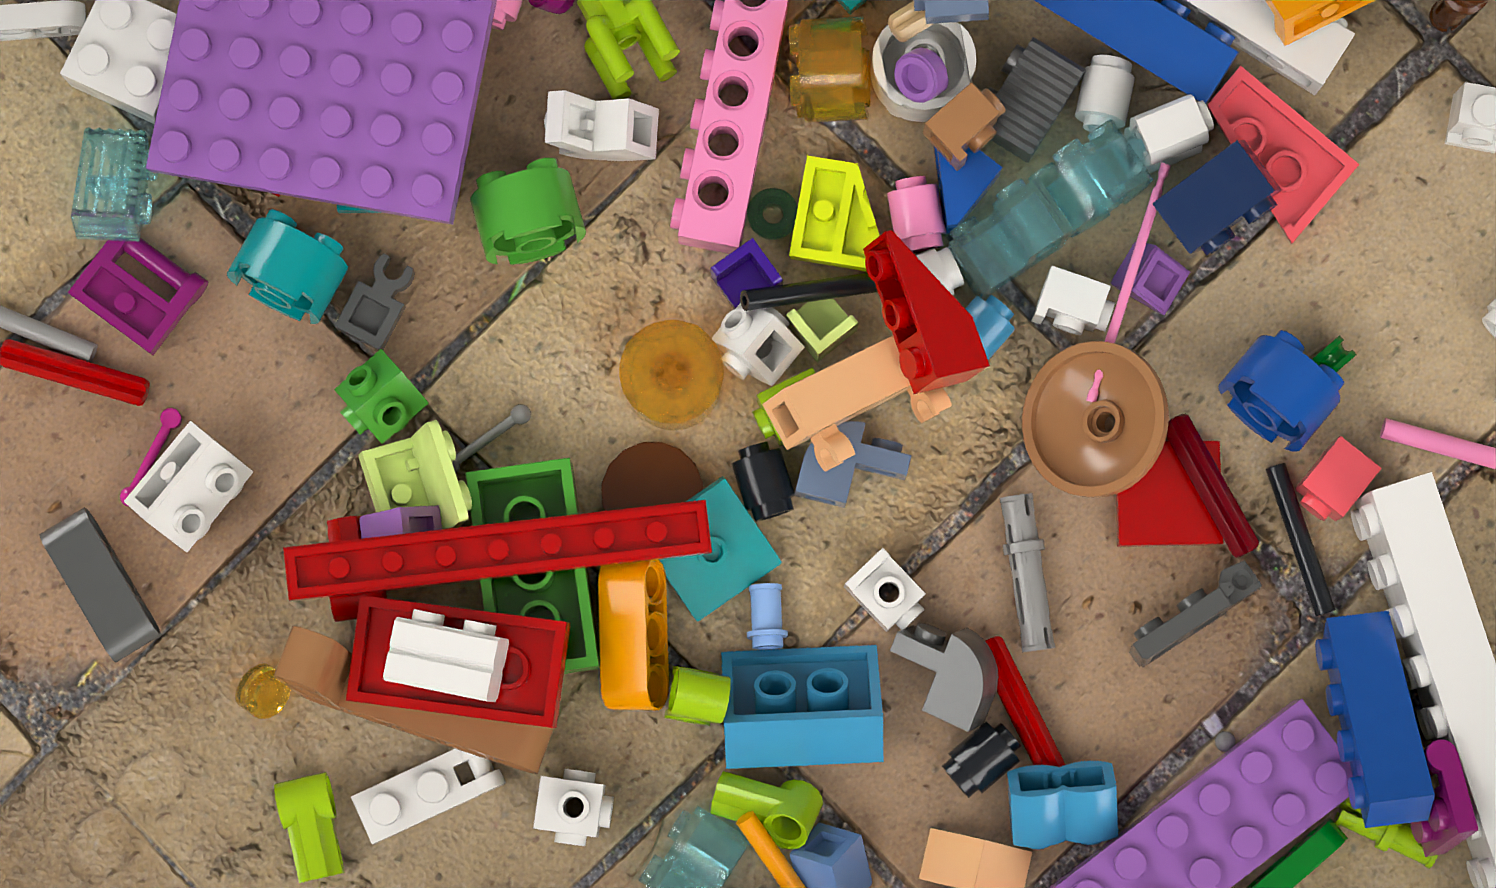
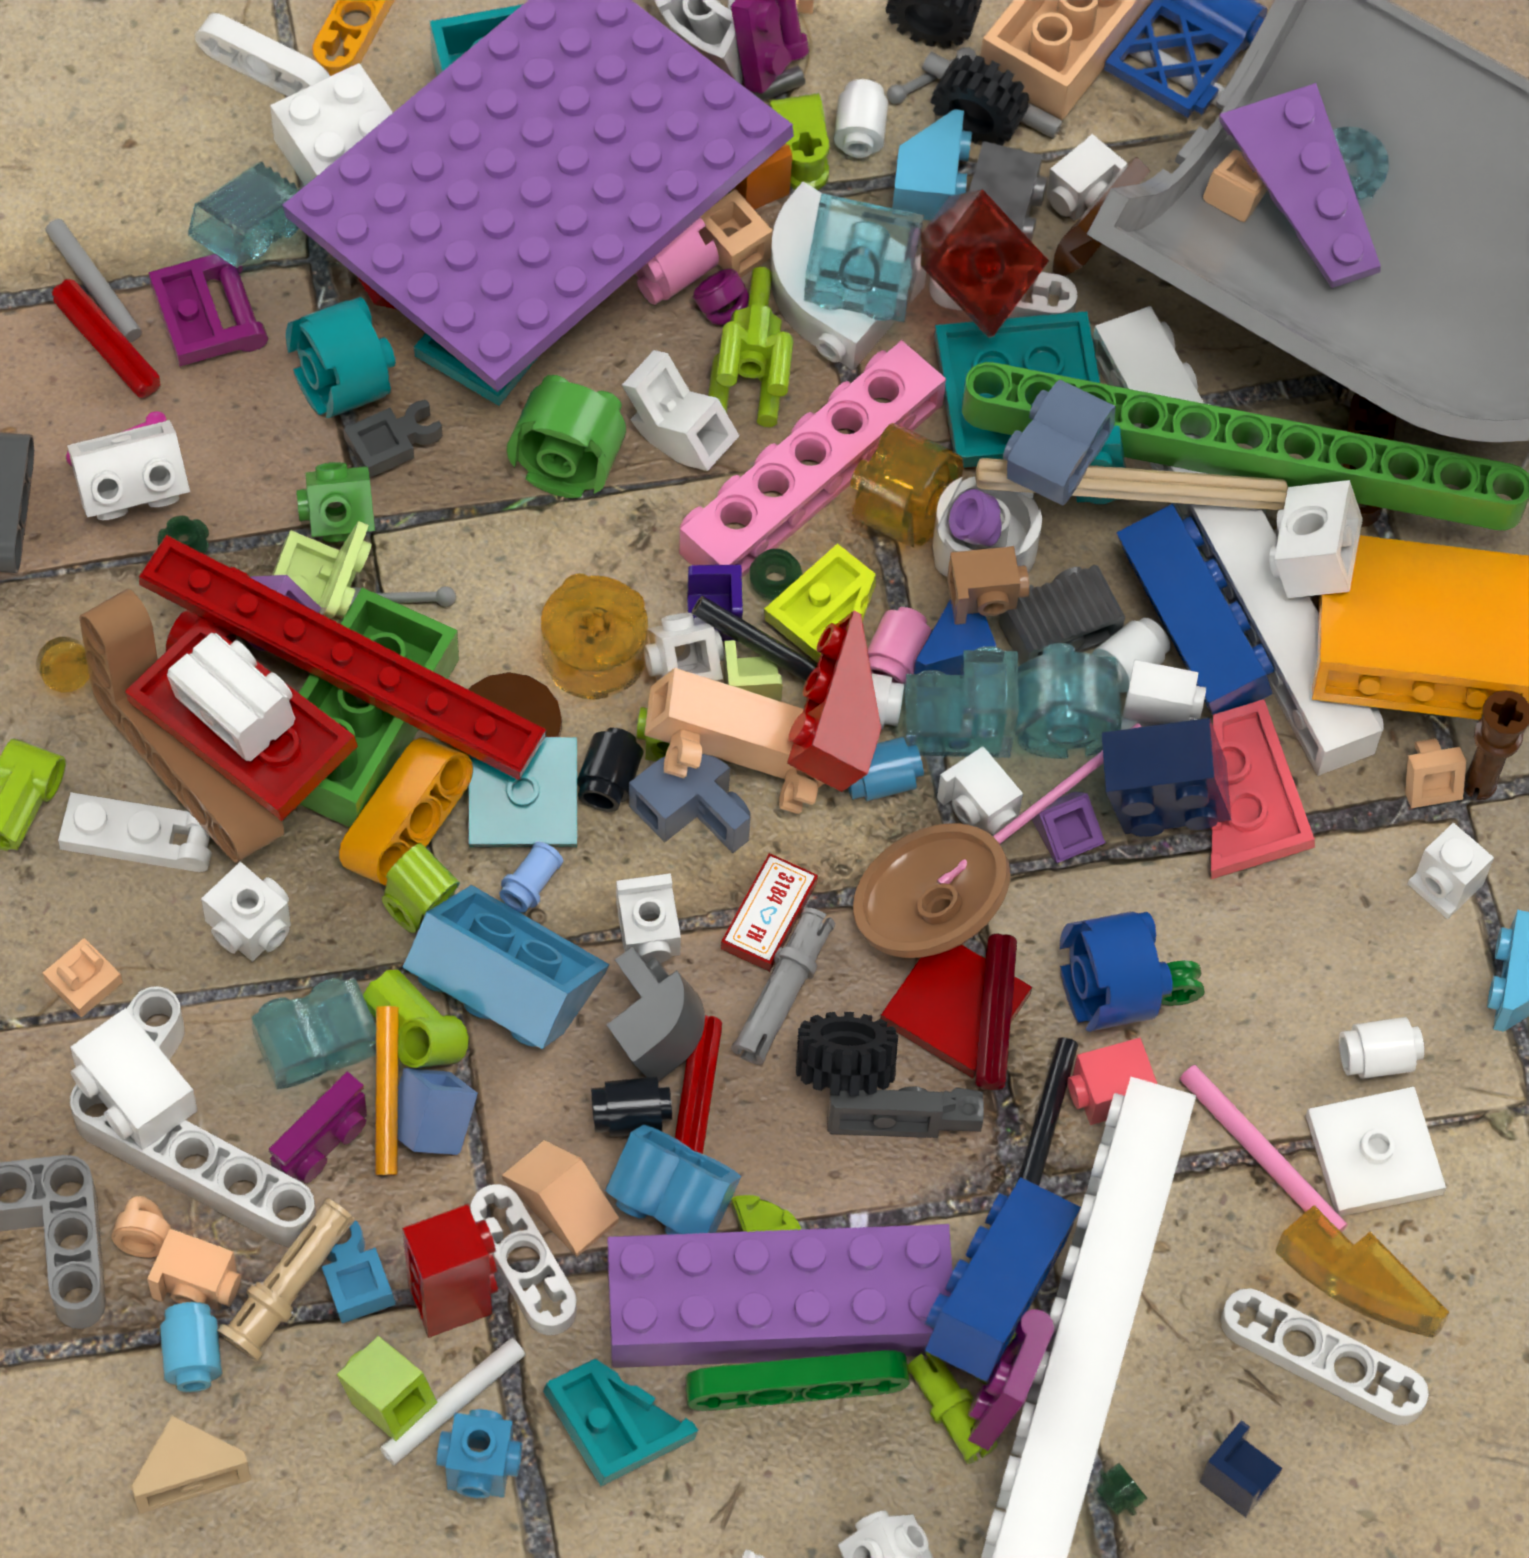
camera: 30 degrees right, 20 degrees down
none -> clear green plate [157,515,209,554]
none -> white tile [721,853,818,972]
none -> lime tile [731,1195,802,1232]
none -> black tyre [796,1012,898,1096]
none -> light nougat tile [1405,738,1466,808]

